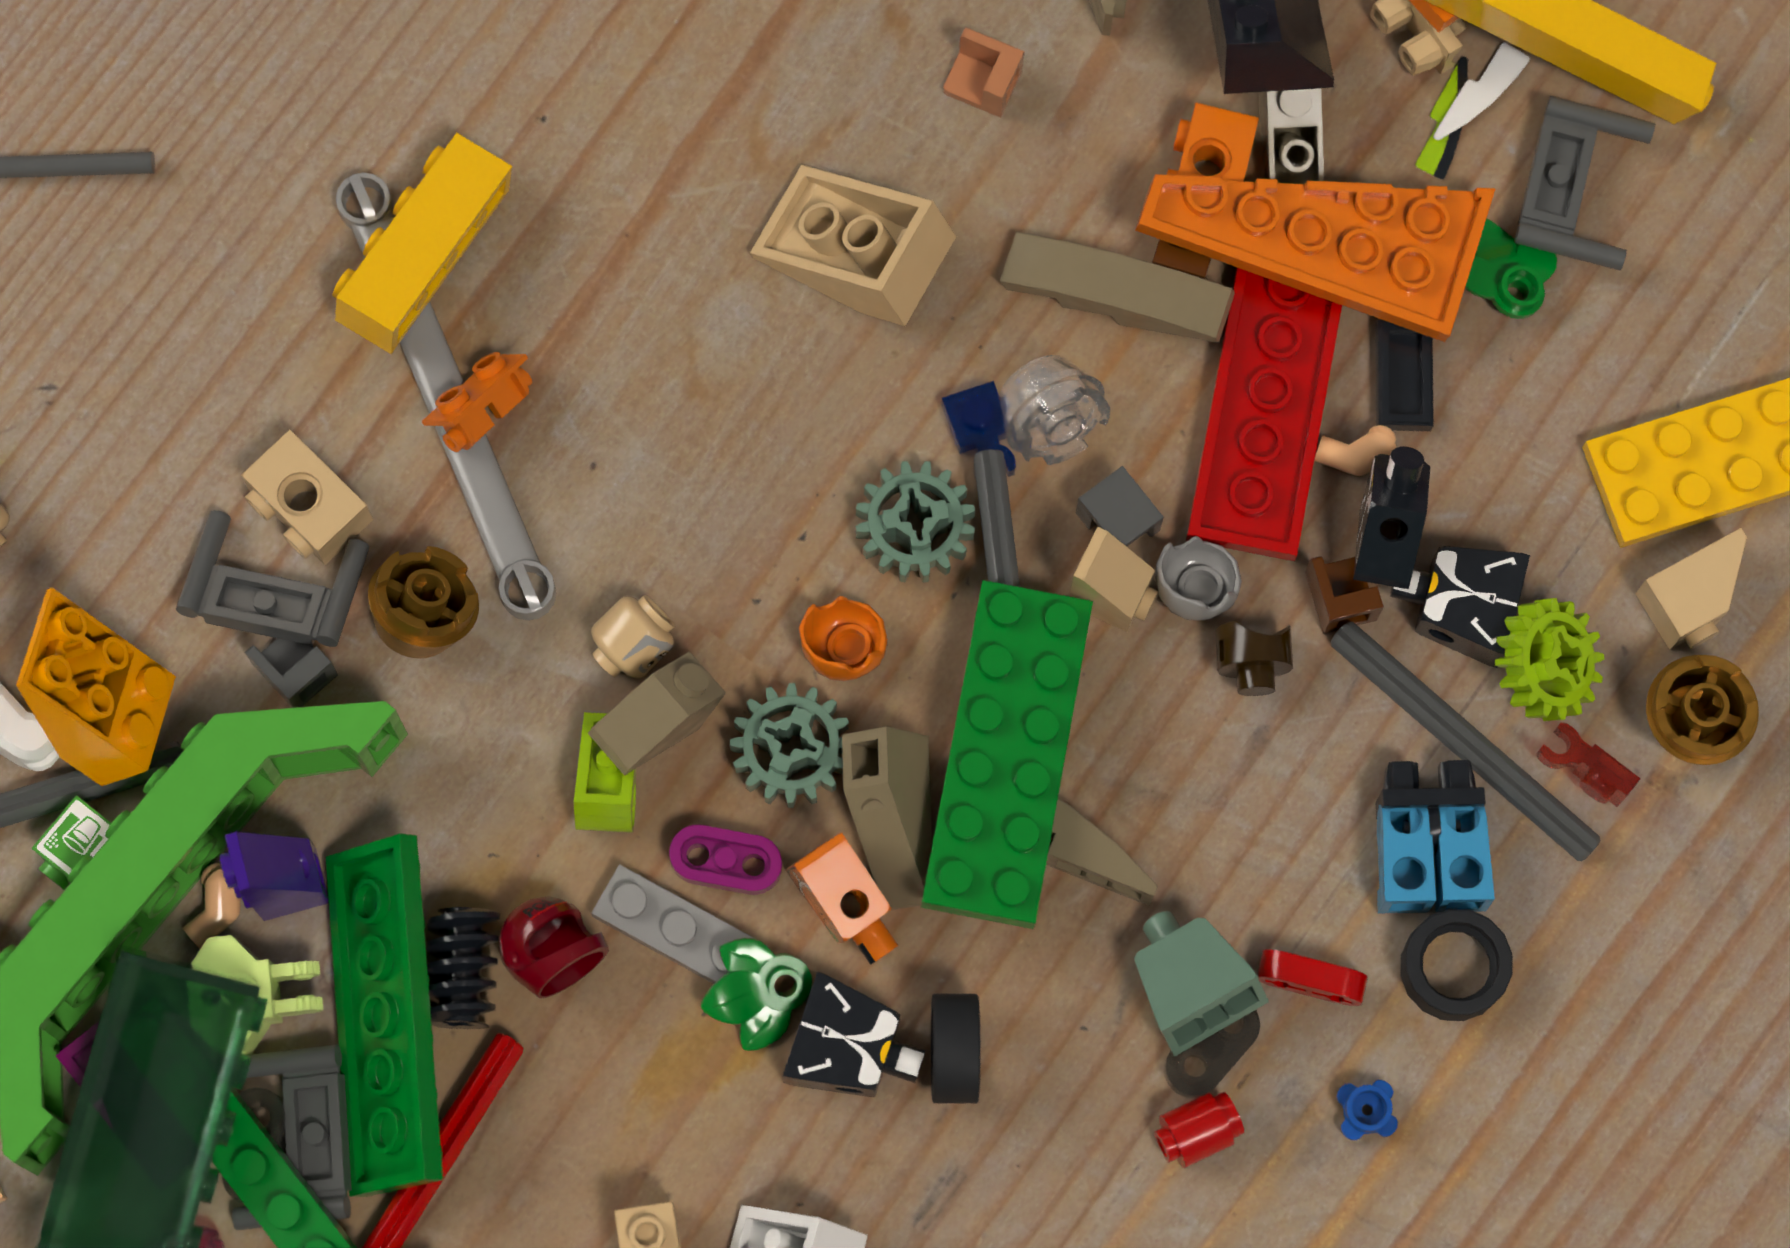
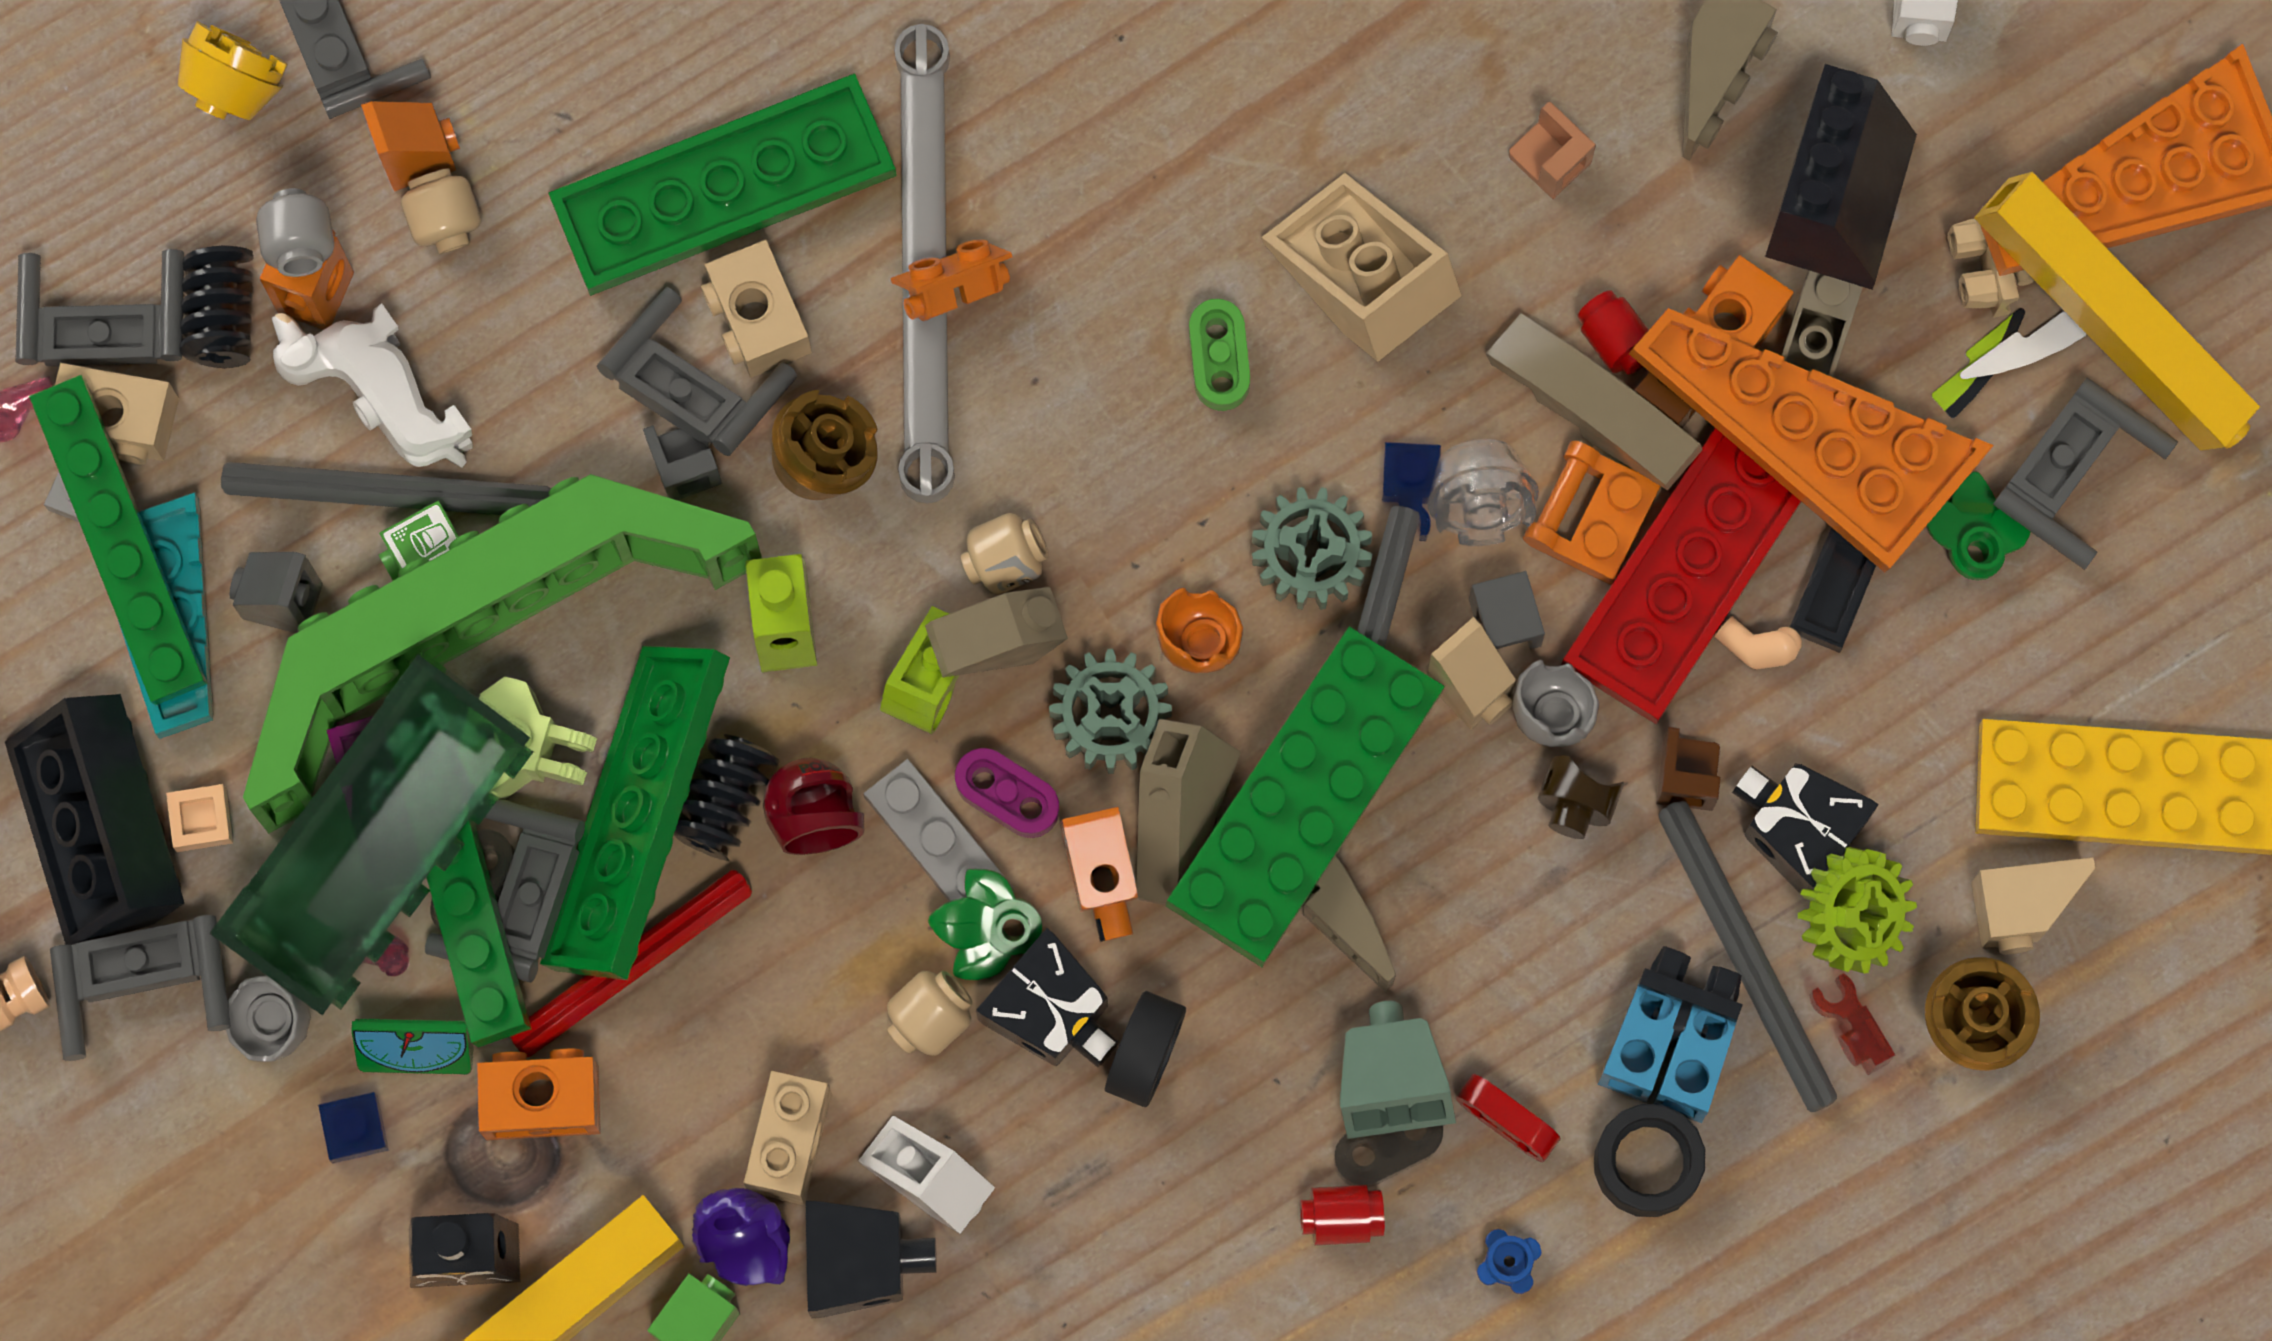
camera: 25 degrees right, 0 degrees up
light orange slope [16,587,176,786] -> none
light nougat arm [182,863,241,949] -> none
dark purple slope [220,832,329,921] -> none
yellow brick [332,133,512,354] -> none
black torso [1353,446,1430,589] -> none
none -> green plate [548,73,897,296]
none -> lime torso [745,554,817,672]
none -> tan head [887,970,973,1056]
none -> bright green plate [1189,299,1250,411]
none -> orange plate [1523,441,1661,585]
none -> red brick [1577,290,1649,375]

